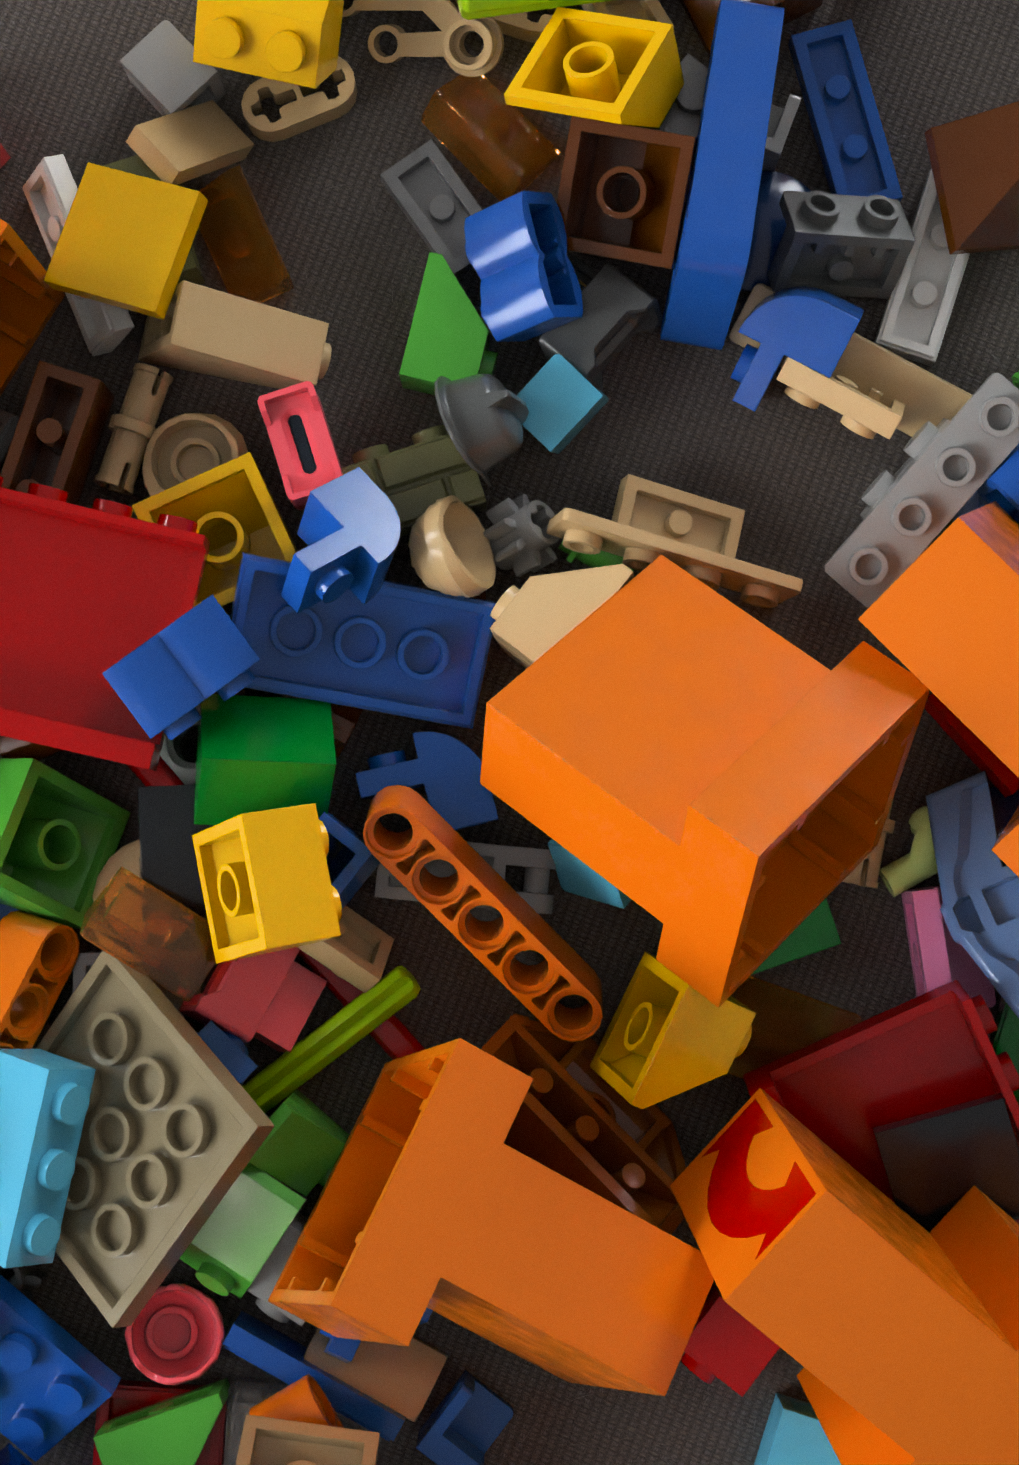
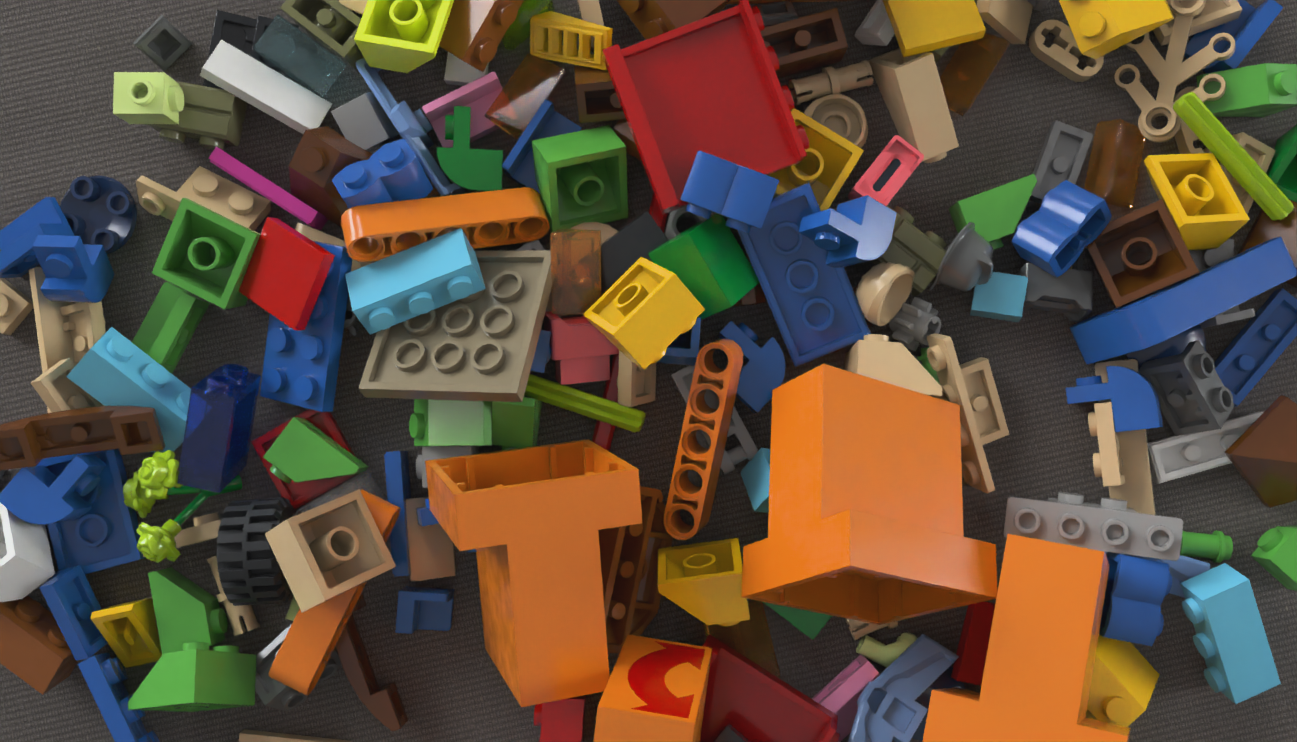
camera: 55 degrees right, 0 degrees up
coral hair [124,1283,225,1386] -> none

